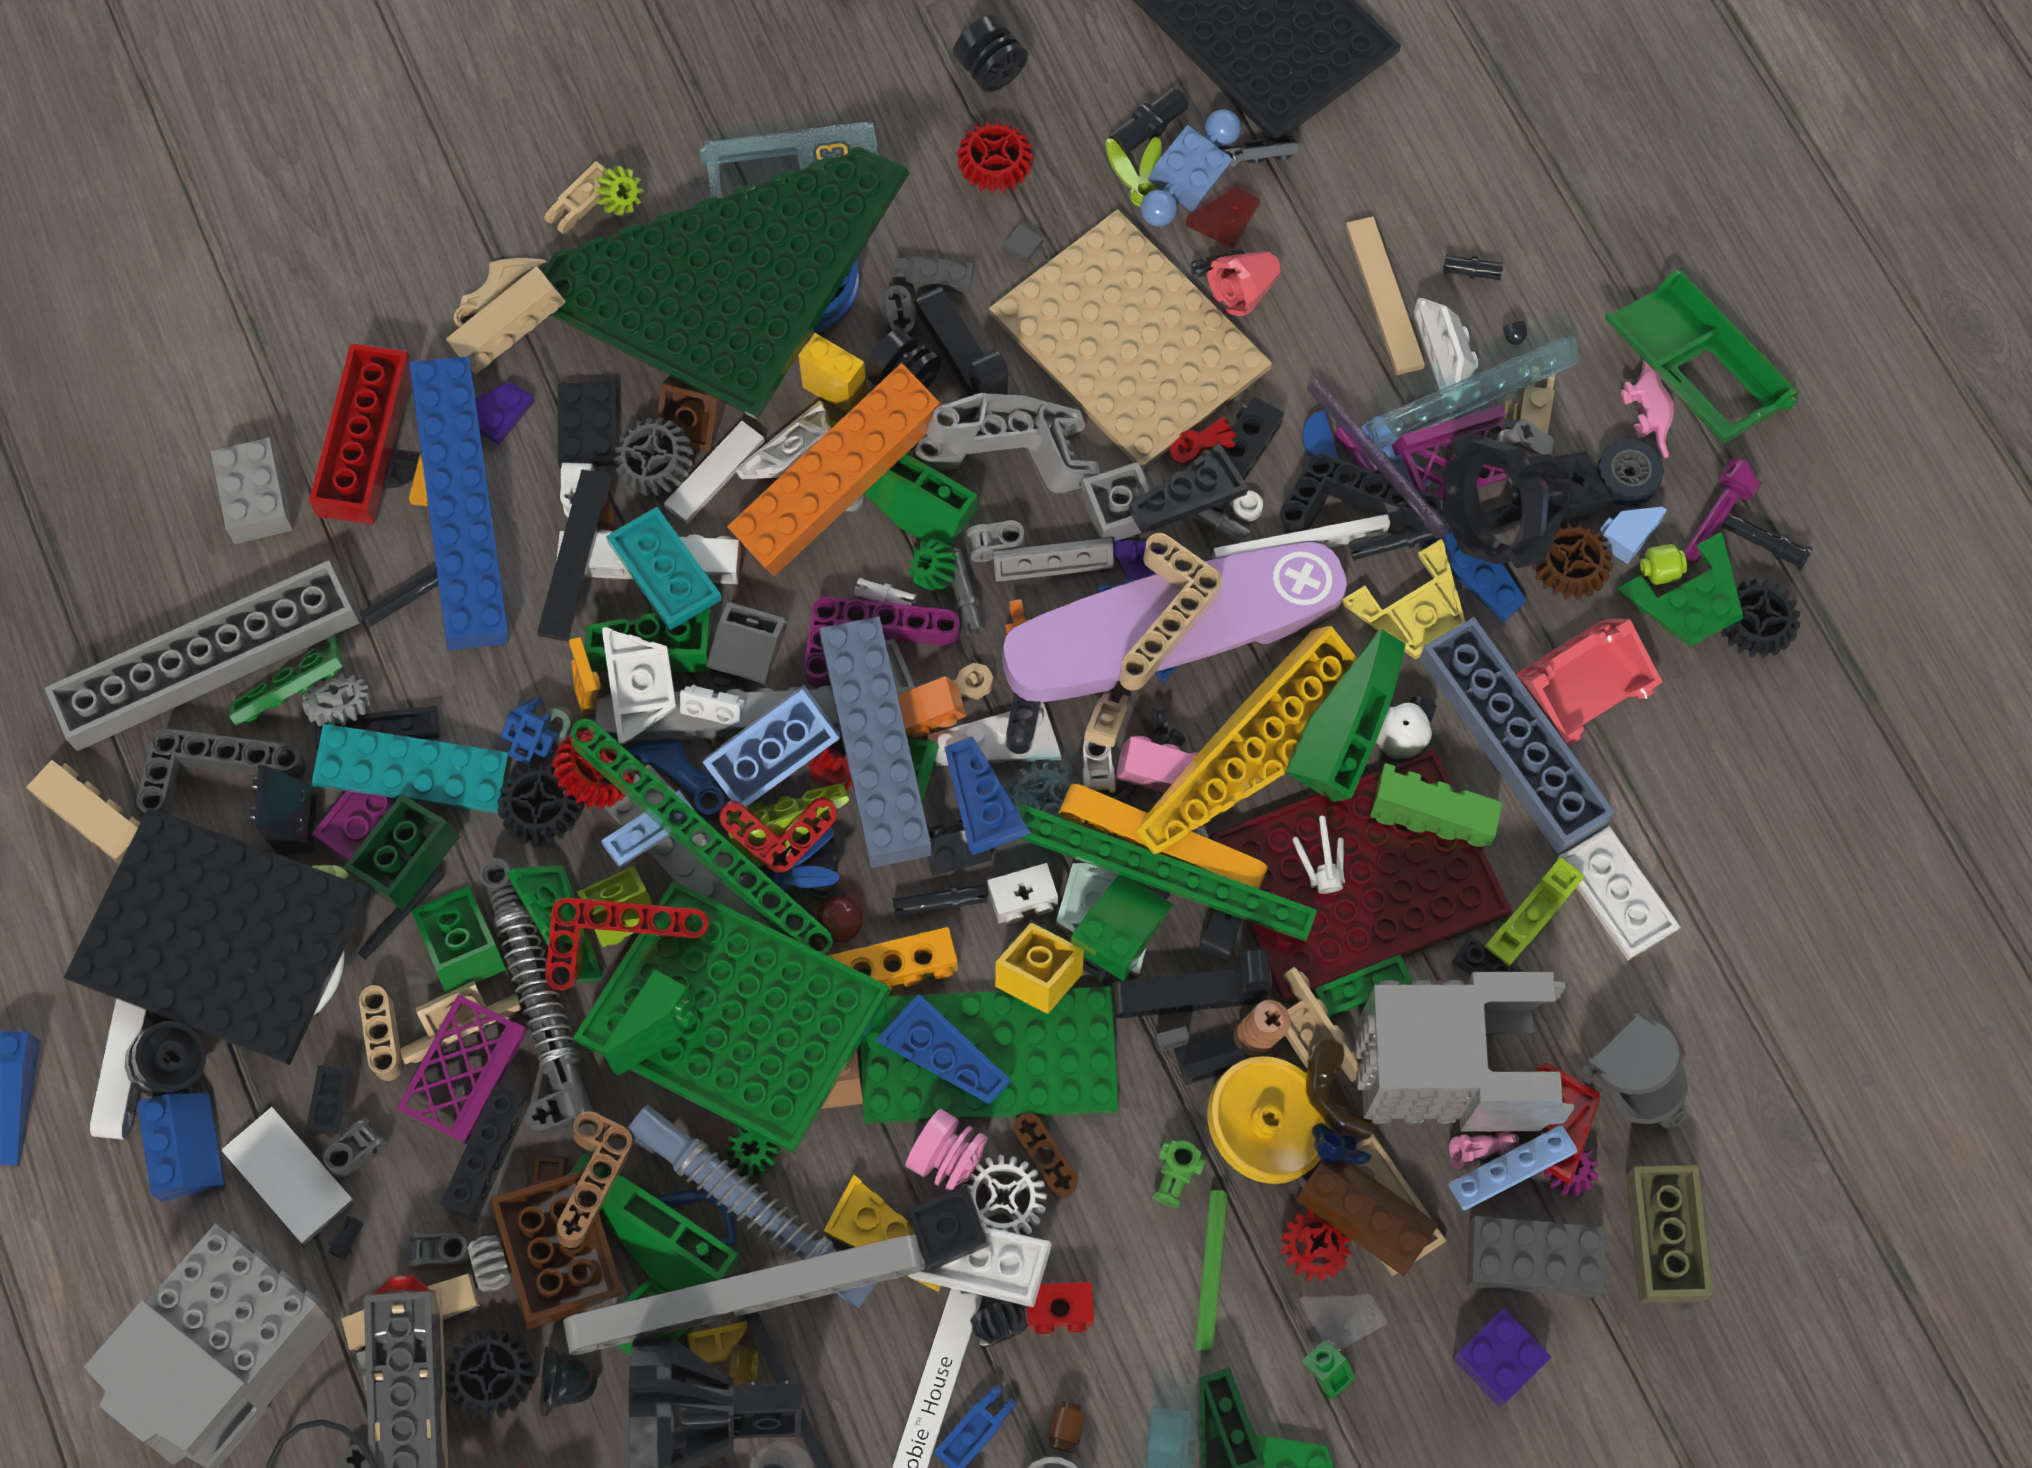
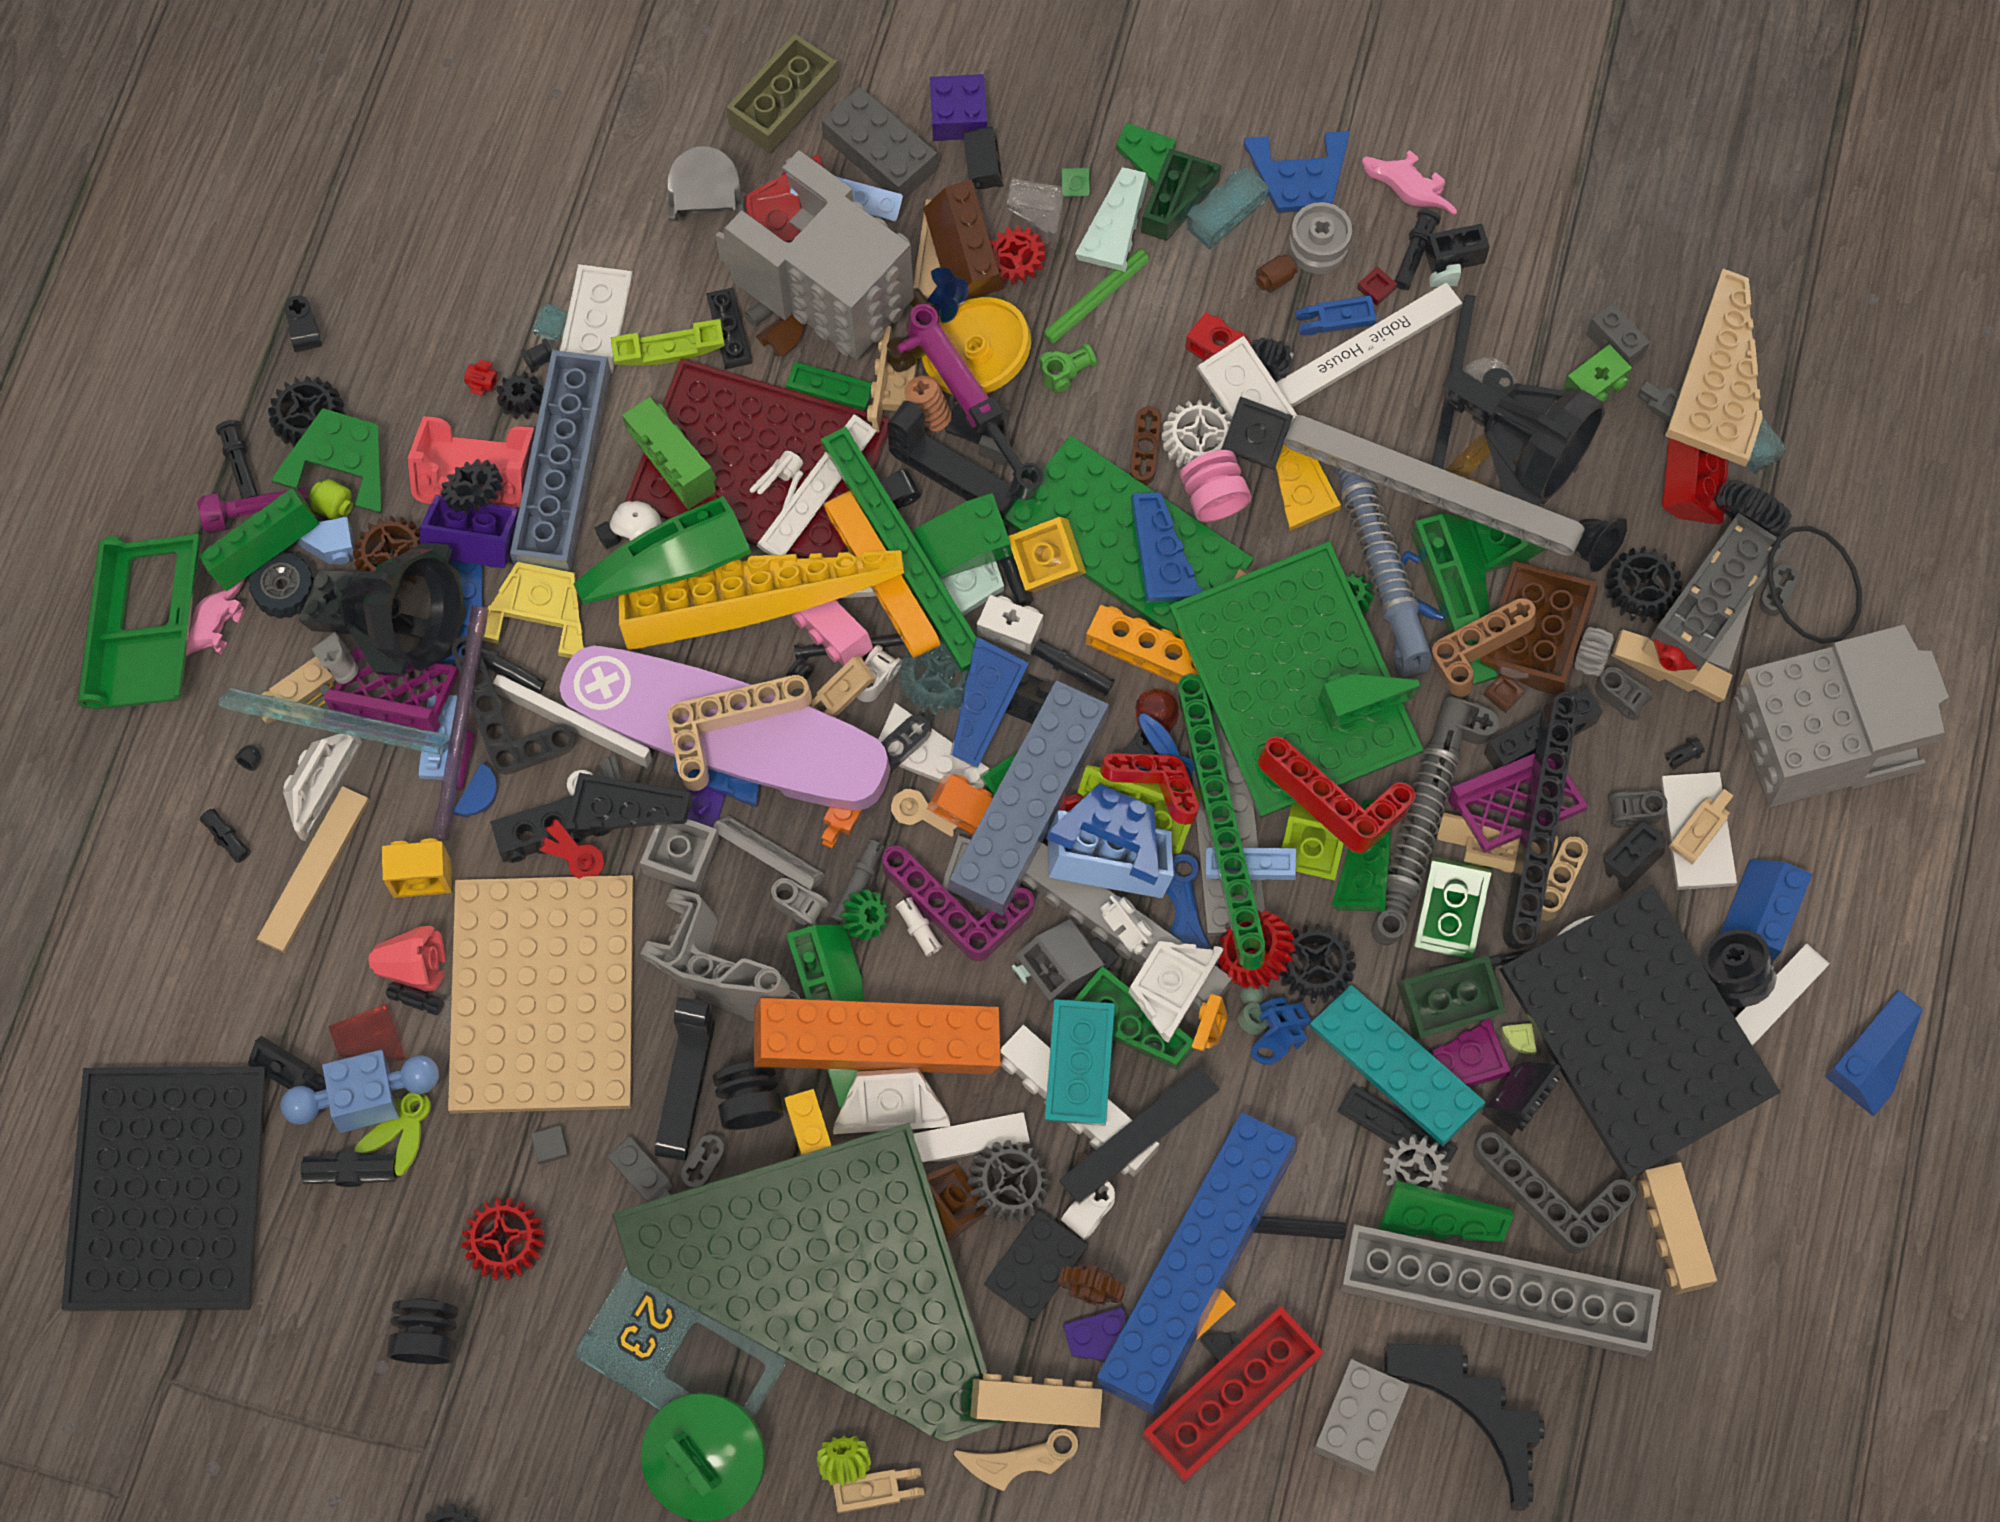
camera: 140 degrees left, 0 degrees up
none -> green slope [199,488,320,591]
none -> black piece [285,295,322,353]
none -> yellow brick [382,838,452,898]
none -> dark purple brick [420,495,519,568]
none -> black gear [441,459,503,514]
none -> red gear [464,359,498,396]
none -> black gear [497,371,544,420]
none -> black bush [520,338,552,373]
none -> clear light blue tile [532,304,568,341]
none -> green bracket [641,1392,766,1521]
none -> white tile [757,414,877,555]
none -> magenta piece [897,304,1044,500]
none -> black hinge [963,126,1004,189]
none -> wing [1047,784,1159,885]
none -> reddish brown gear [1057,1264,1125,1305]
none -> light aqua wing [1075,167,1148,272]
none -> black arch [1384,1343,1545,1511]
none -> black beam [1503,692,1579,949]
none -> tan hinge [1668,789,1734,865]

